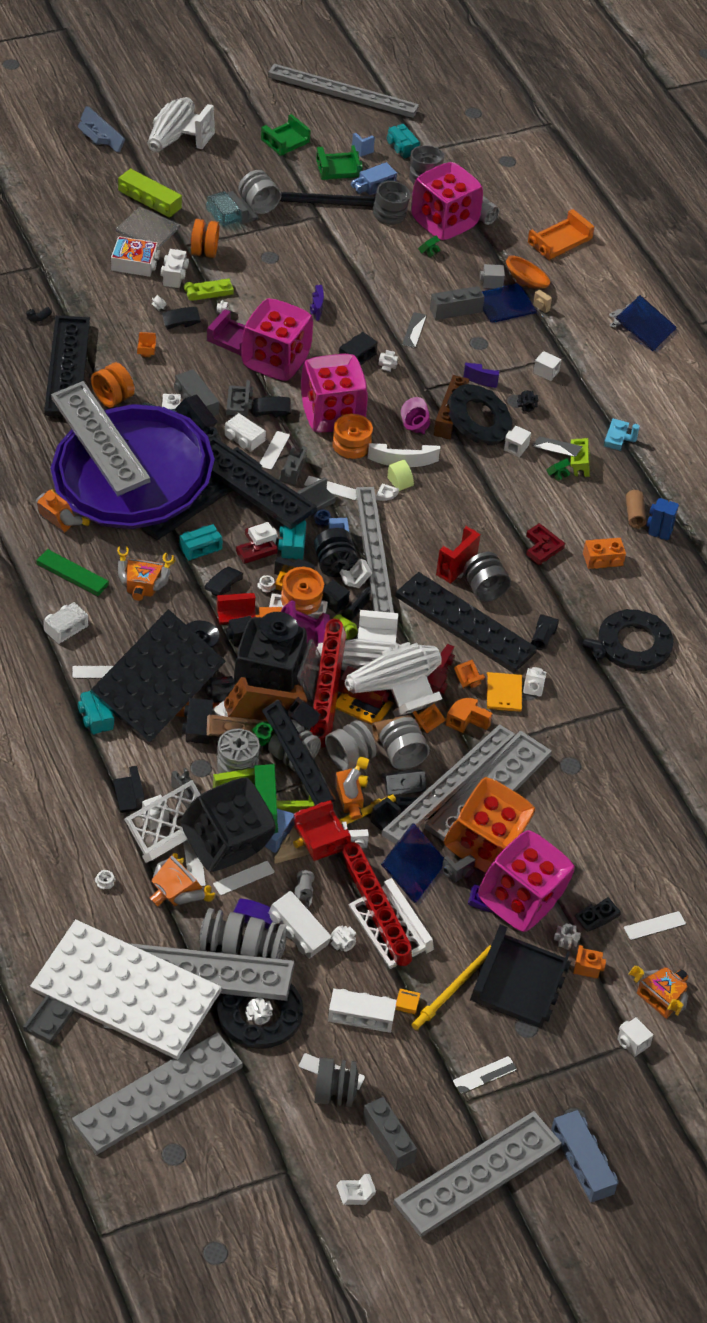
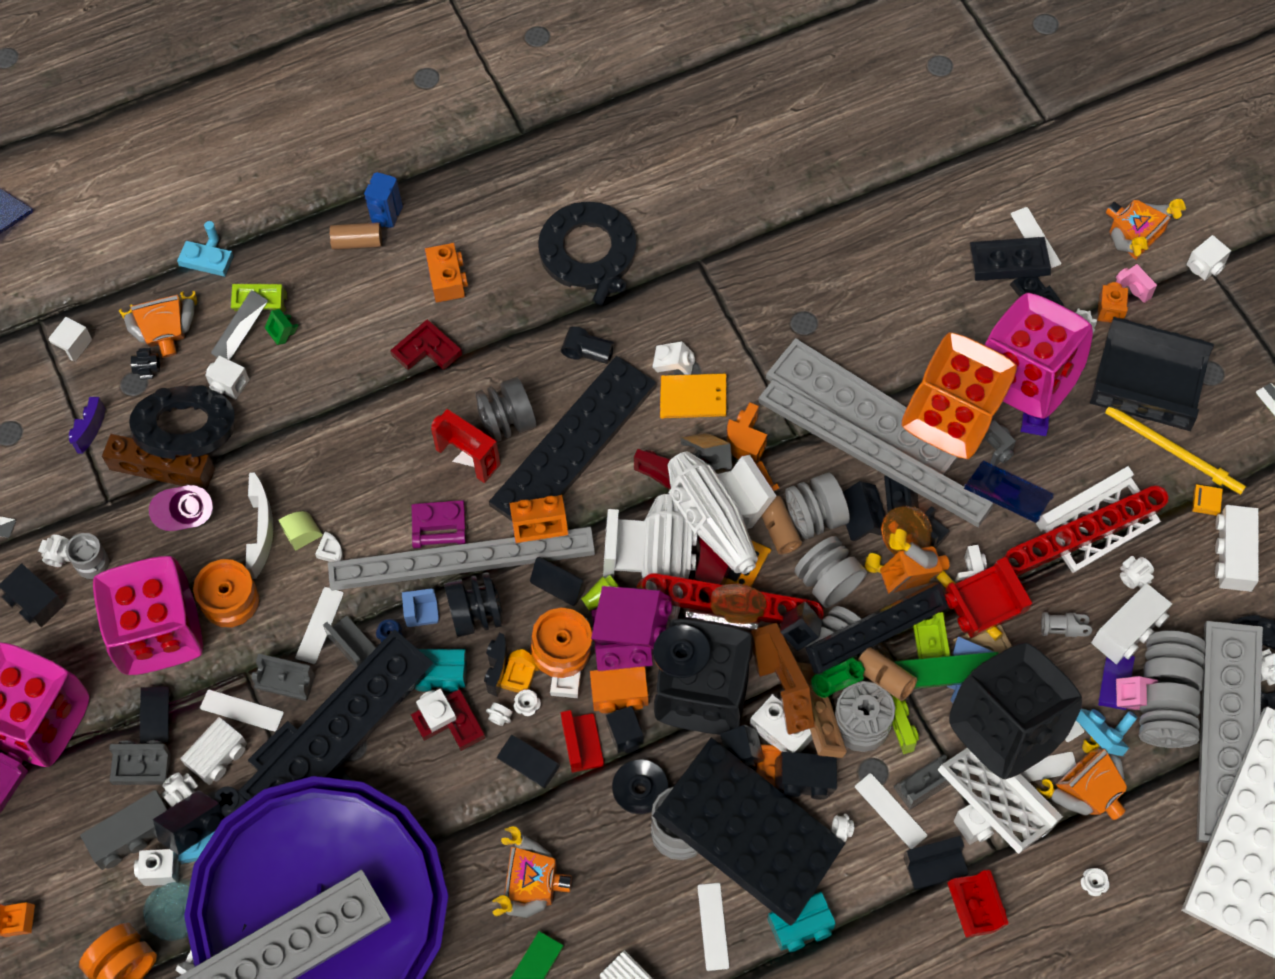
camera: 85 degrees left, 15 degrees up
teal brick [179,524,223,561] -> none
black brick [322,580,350,614] -> none
white bracket [339,559,372,588] -> none
orange bracket [454,660,485,689] -> none
none -> light grey wheel [65,533,110,579]
none -> orange torso [119,291,197,358]
none -> white gear [161,772,198,807]
none -> magenta plate [411,500,466,549]
none -> white plate [486,703,513,726]
none -> orange brick [510,495,568,543]
none -> magenta panel [591,586,672,649]
none -> dark grey hinge [681,433,732,470]
none -> clear orange tile [710,584,766,624]
none -> white plate [831,814,854,842]
none -> white sticker [855,773,927,849]
none -> medium nougat pin [858,647,917,701]
none -> clear orange tile [881,505,932,555]
none -> red bracket [947,869,1009,938]
none -> black plate [970,237,1051,281]
none -> medium azure plate [1076,709,1138,756]
none -> bright pink bracket [1116,264,1157,303]
none -> bright pink panel [1116,676,1158,710]

